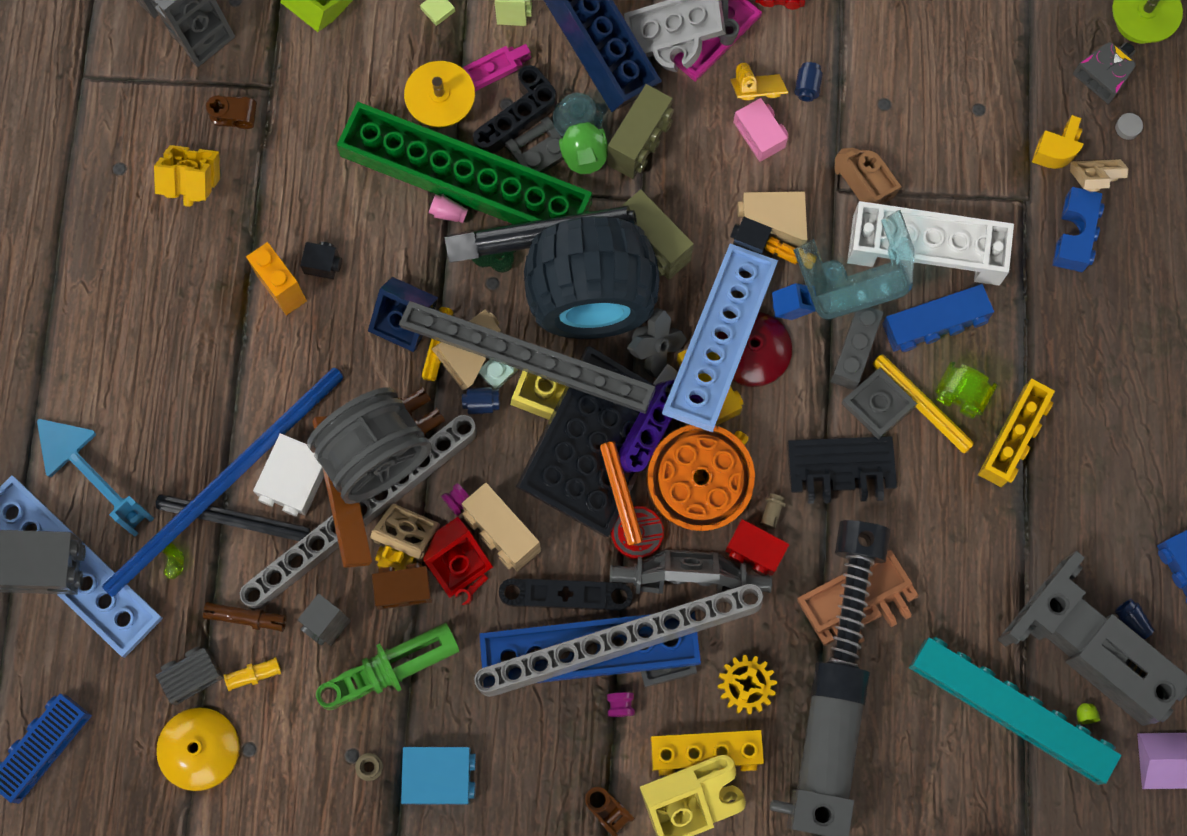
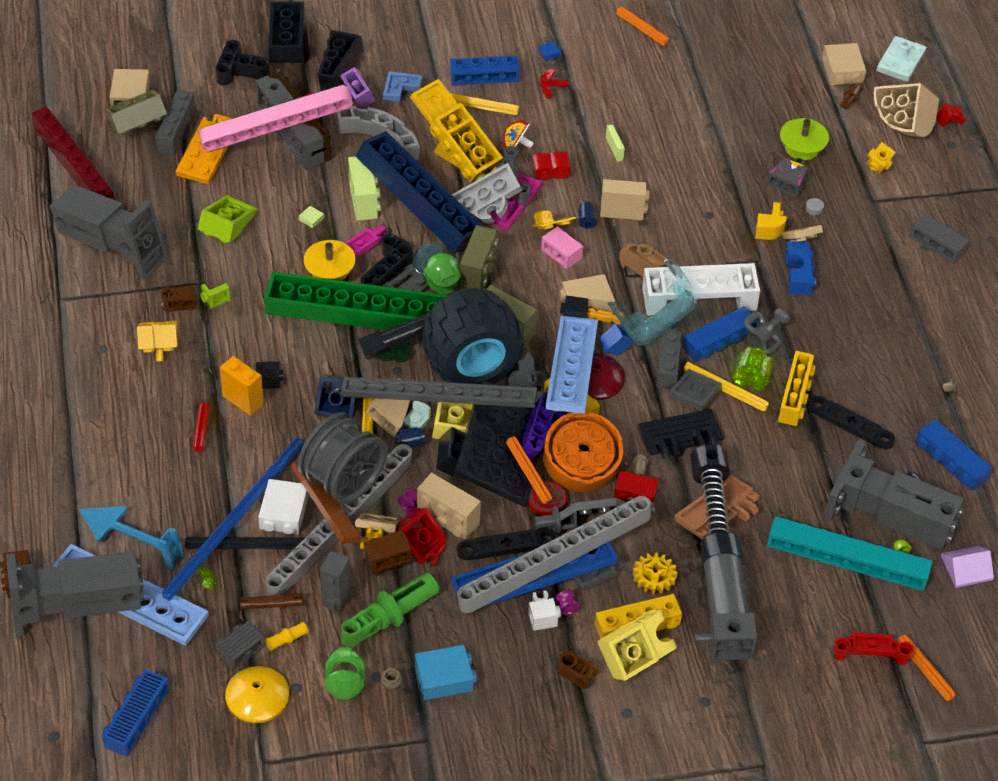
camera: 15 degrees left, 25 degrees down
bright pink cone [429,194,468,223] -> none
none -> red axle [193,402,210,452]
none -> lime bracket [200,283,231,309]
none -> bright green helmet [325,647,364,701]
none -> black brick [436,427,465,477]
none -> white brick [528,591,561,631]
none -> tan brick [600,179,649,220]
none -> dark grey piece [744,308,790,355]
none -> black piece [807,395,895,449]

